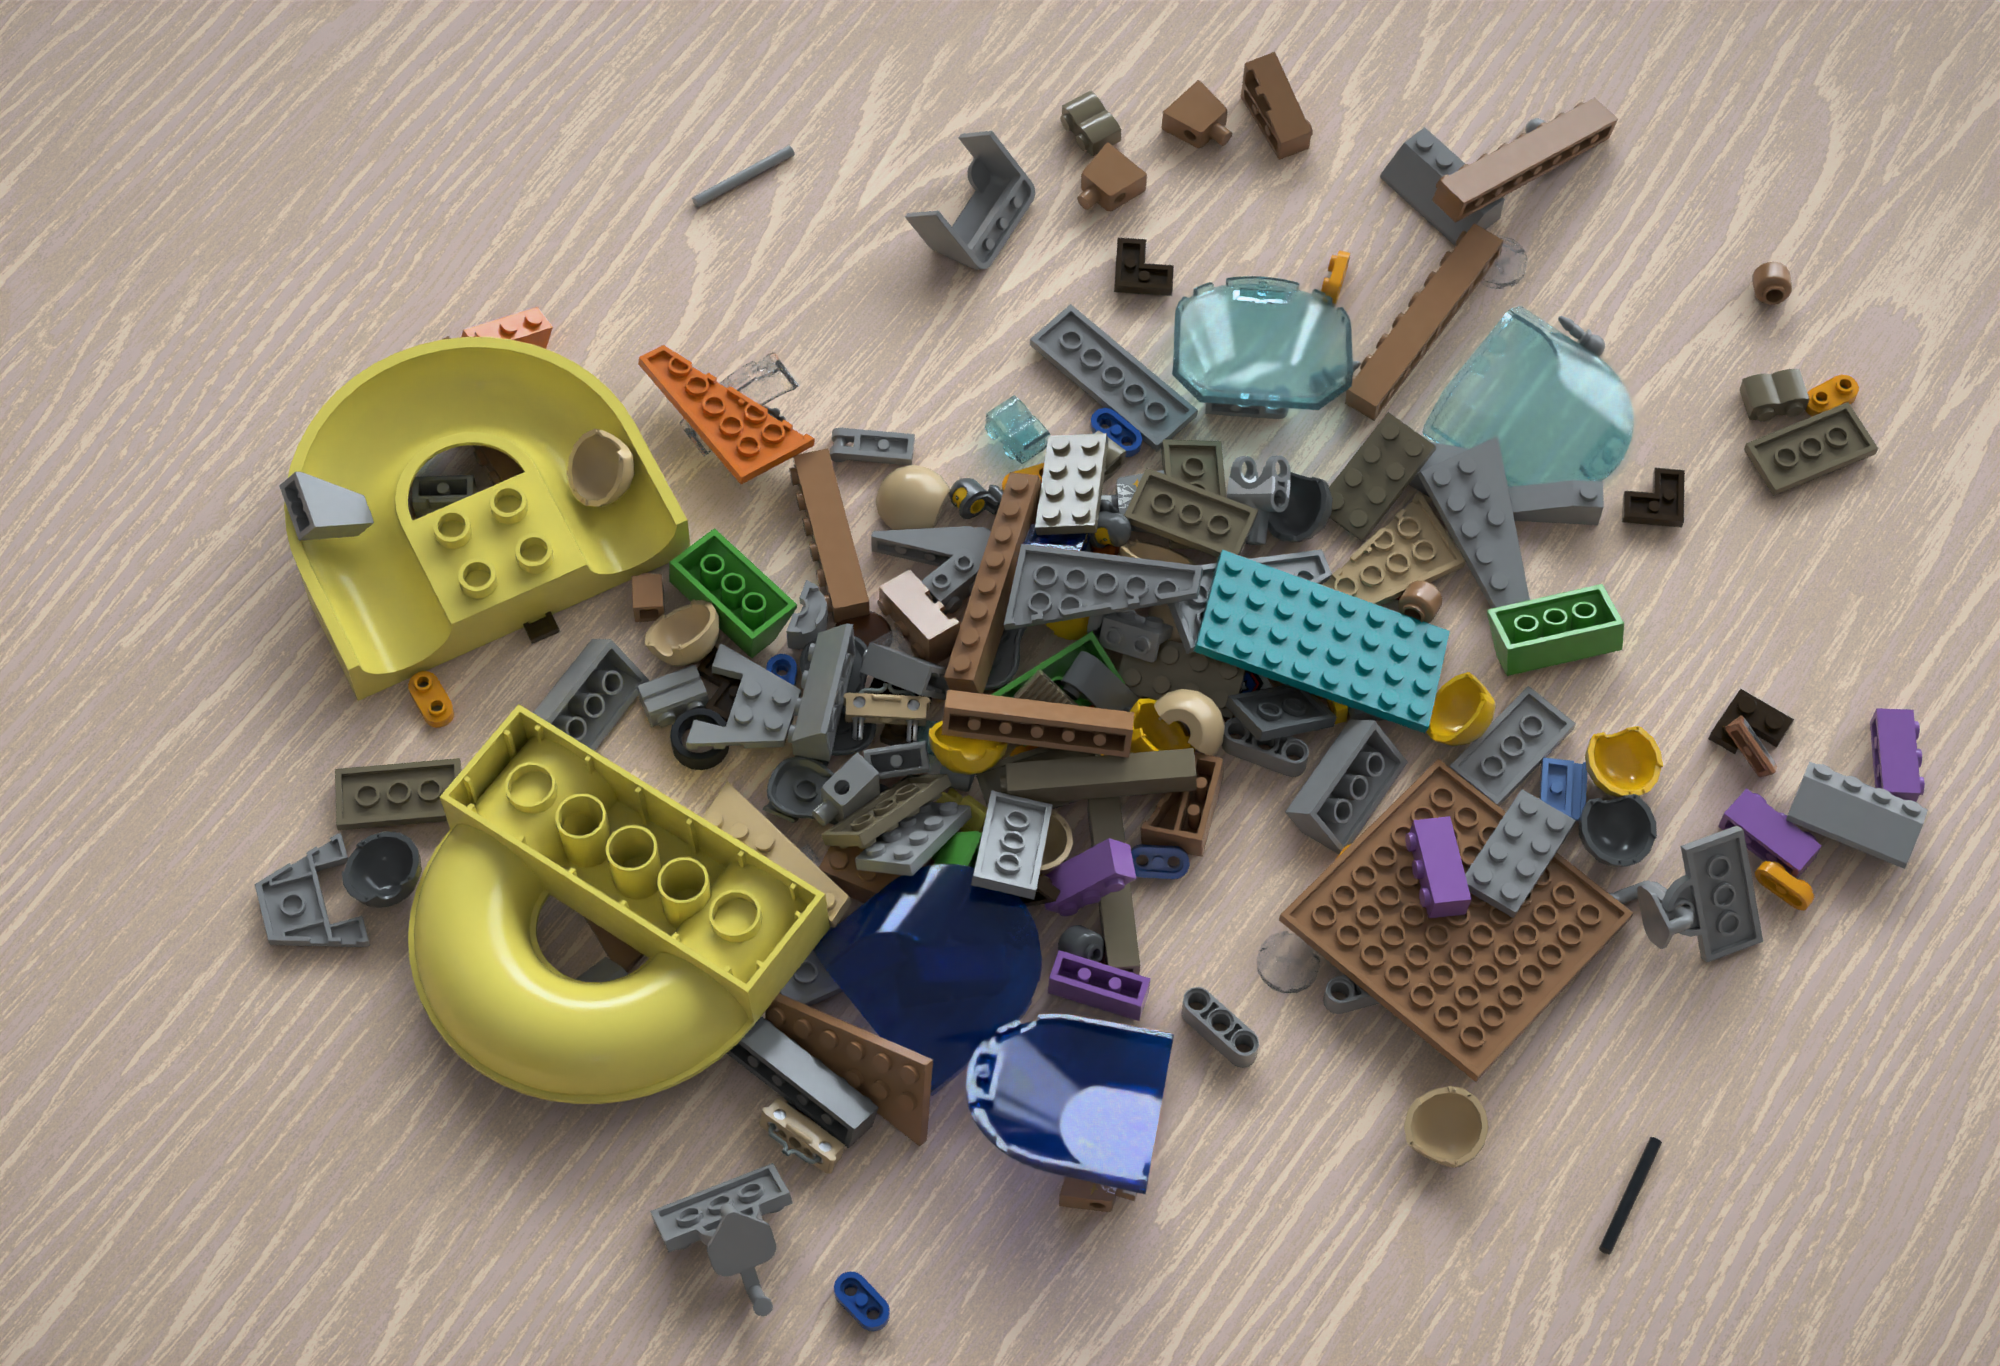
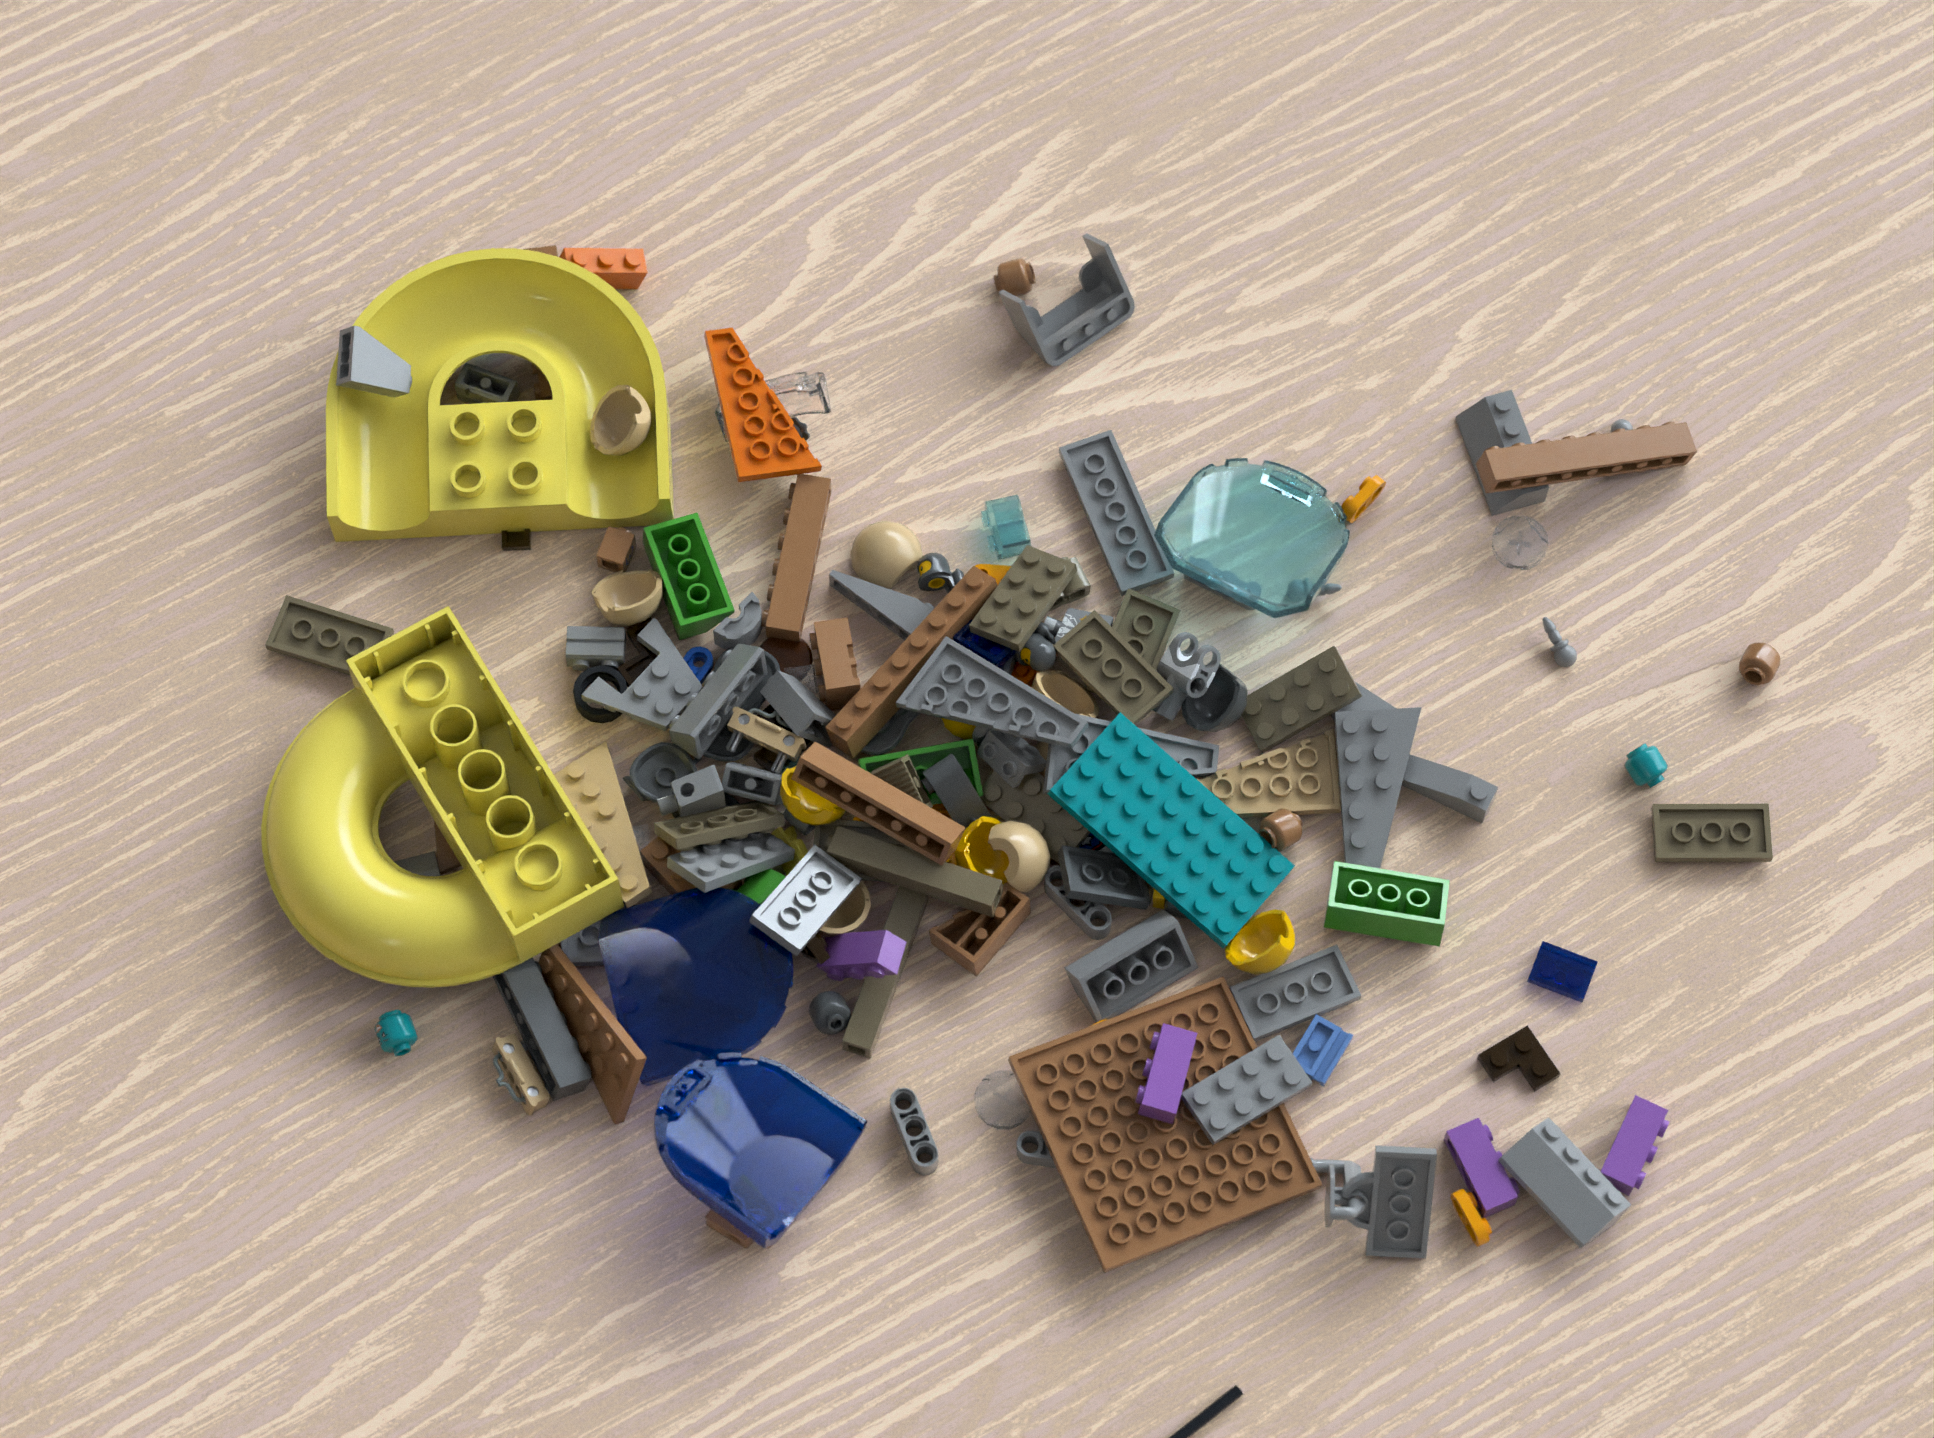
camera: 25 degrees right, 5 degrees up
light grey wing [255,833,370,947] -> none
dark grey cylinder [342,831,422,908] -> none
light orange plate [408,671,454,728] -> none
light grey slope [533,639,650,751] -> none
light grey plate [650,1163,793,1316] -> none
light grey bar [692,145,795,208] -> none
light grey plate [830,428,915,465] -> none
blue plate [834,1271,890,1331] -> none
light grey bracket [921,547,981,615] -> none
medium lavender brick [1048,950,1151,1021] -> none
dark tan brick [1060,91,1121,156] -> none
medium nougat torso [1077,142,1147,211] -> none
blue plate [1091,408,1142,457] -> none
dark brown plate [1114,238,1174,296] -> none
blue plate [1131,844,1190,879] -> none
medium nougat torso [1161,80,1232,148] -> none
medium nougat wedge [1241,52,1313,160] -> none
medium nougat brick [1344,223,1503,421] -> none
tan cylinder [1404,1085,1489,1168] -> none
clear light blue windscreen [1422,306,1634,487] -> none
dark grey cylinder [1579,794,1657,867] -> none
yellow cylinder [1585,726,1663,798] -> none
dark brown plate [1622,468,1685,527] -> none
nougat slope [1725,716,1777,778] -> none
dark tan brick [1739,369,1809,421] -> none
light orange plate [1805,375,1859,416] -> none
none -> teal head [375,1010,418,1056]
none -> medium nougat head [993,258,1036,296]
none -> clear blue plate [1527,941,1598,1002]
none -> teal head [1624,743,1668,788]

